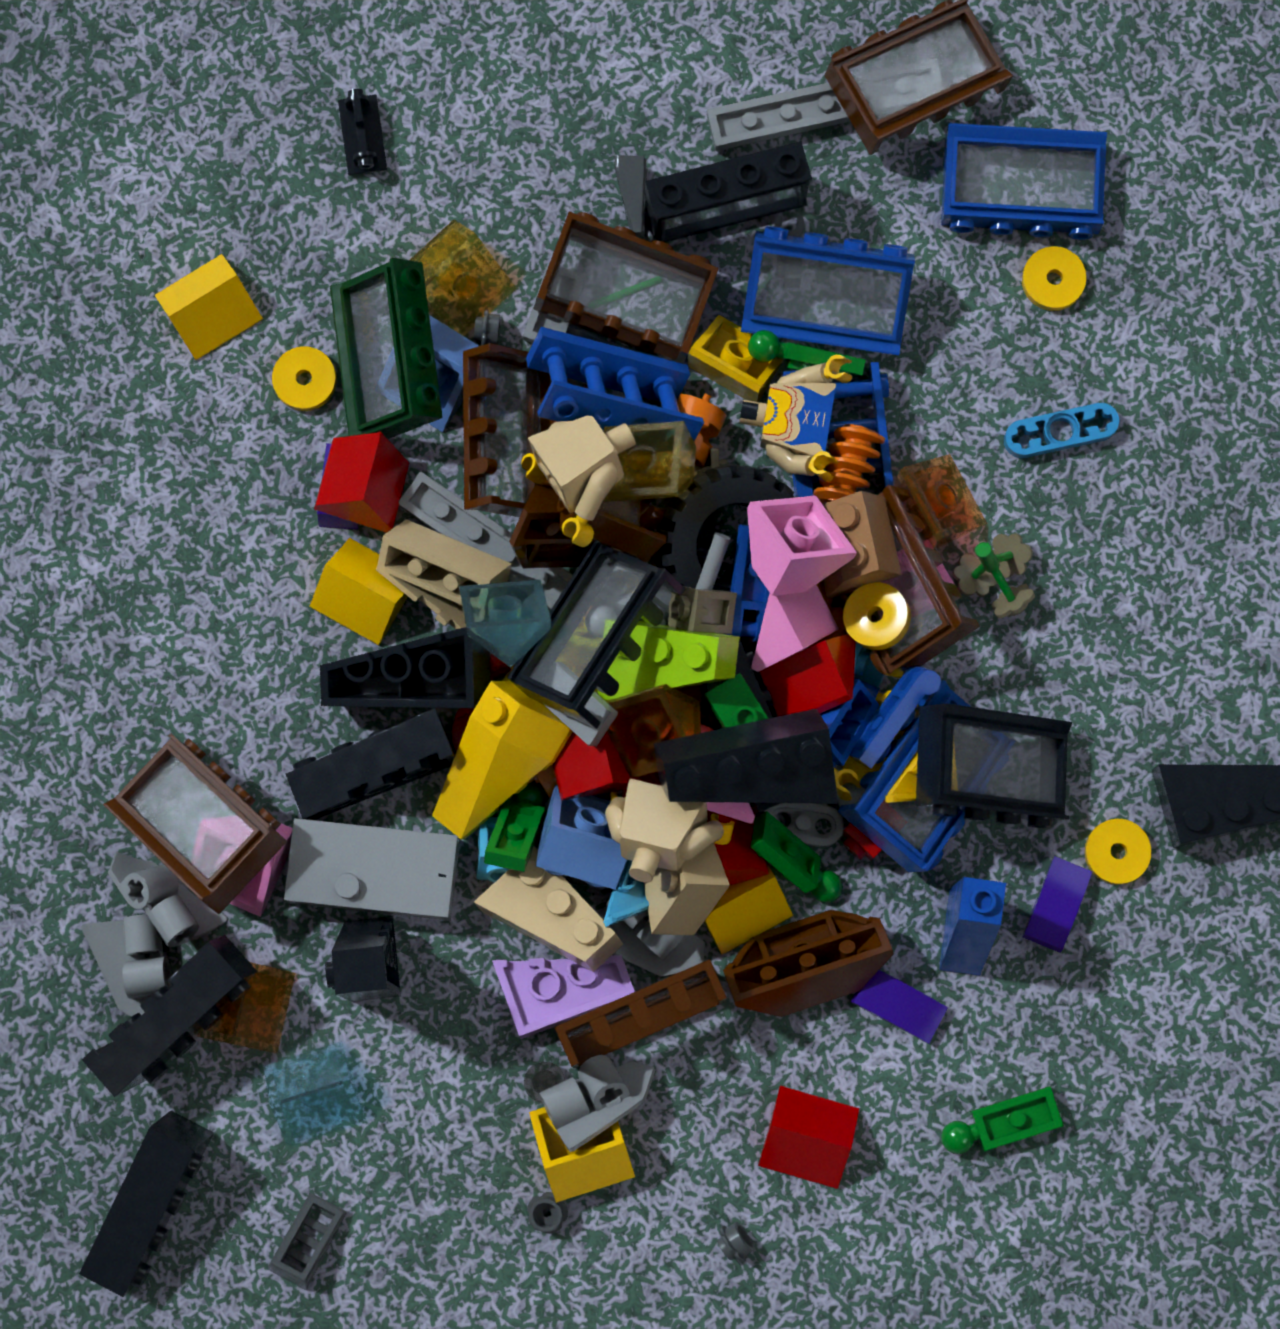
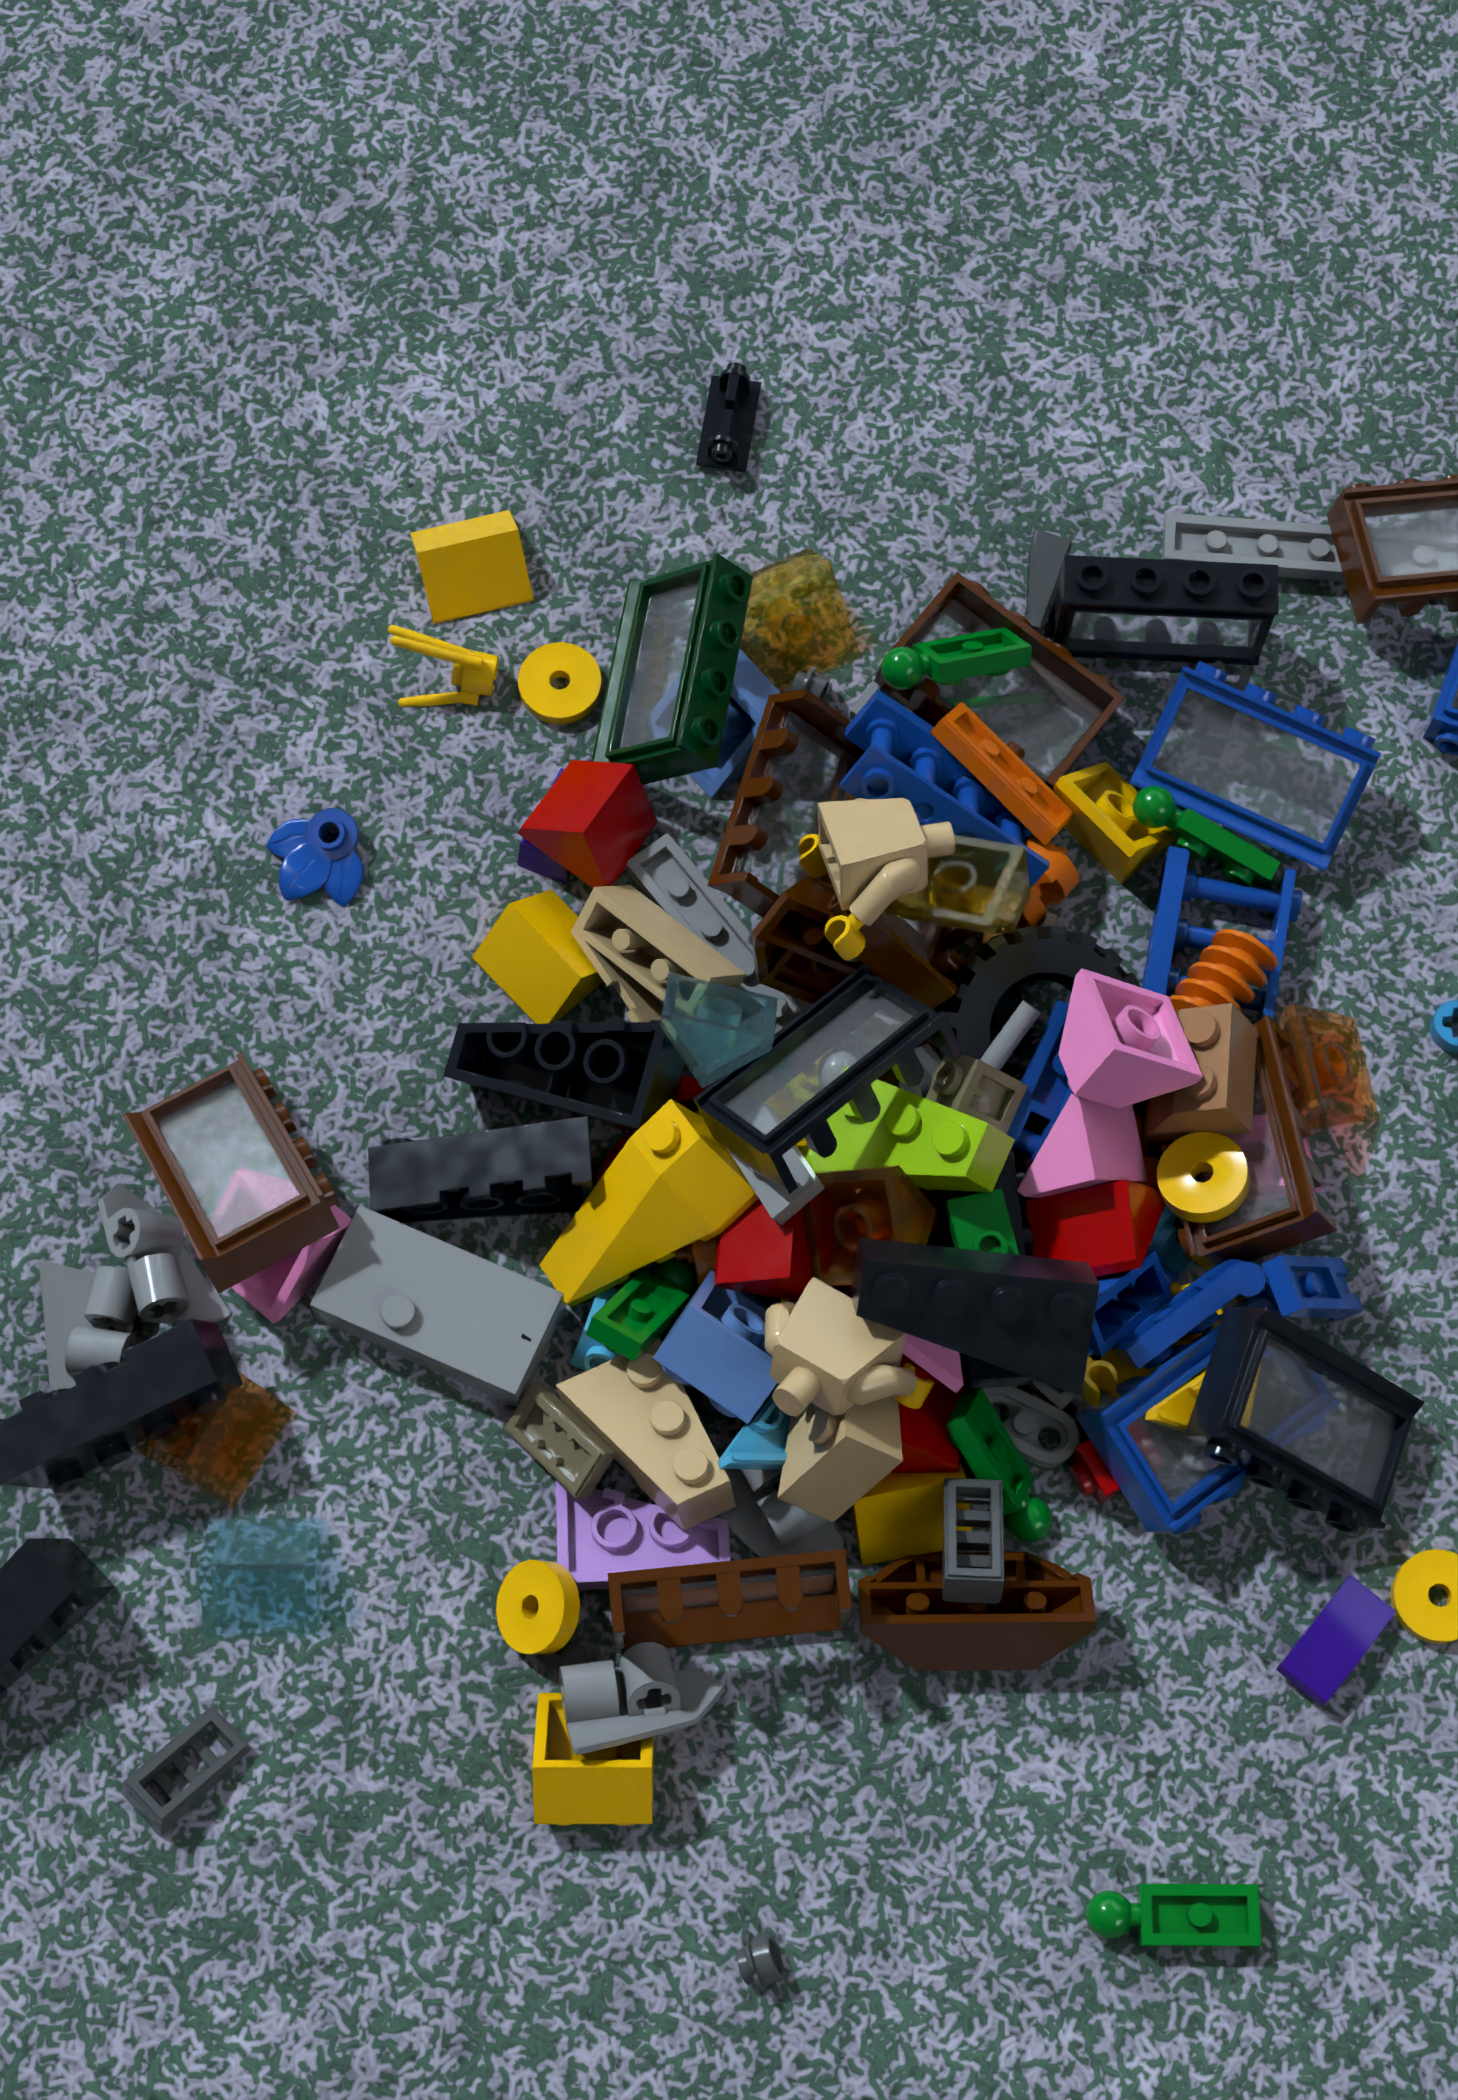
camera: 15 degrees right, 10 degrees down
black wedge [325,916,401,1002] -> none
dark grey plate [527,1192,568,1234] -> none
torso [739,355,852,482] -> none
red slope [758,1086,860,1189] -> none
dark purple slope [851,970,948,1044] -> none
blue slope [939,877,1006,976] -> none
dark tan plant [952,533,1035,618] -> none
none -> blue plate [267,808,364,907]
none -> yellow plant [387,625,499,707]
none -> yellow piece [496,1560,580,1655]
none -> dark tan plate [504,1383,617,1499]
none -> green plate [881,627,1032,690]
none -> orange tile [930,702,1075,845]
none -> dark grey slope [942,1478,1004,1604]
none -> blue plate [1261,1255,1363,1322]

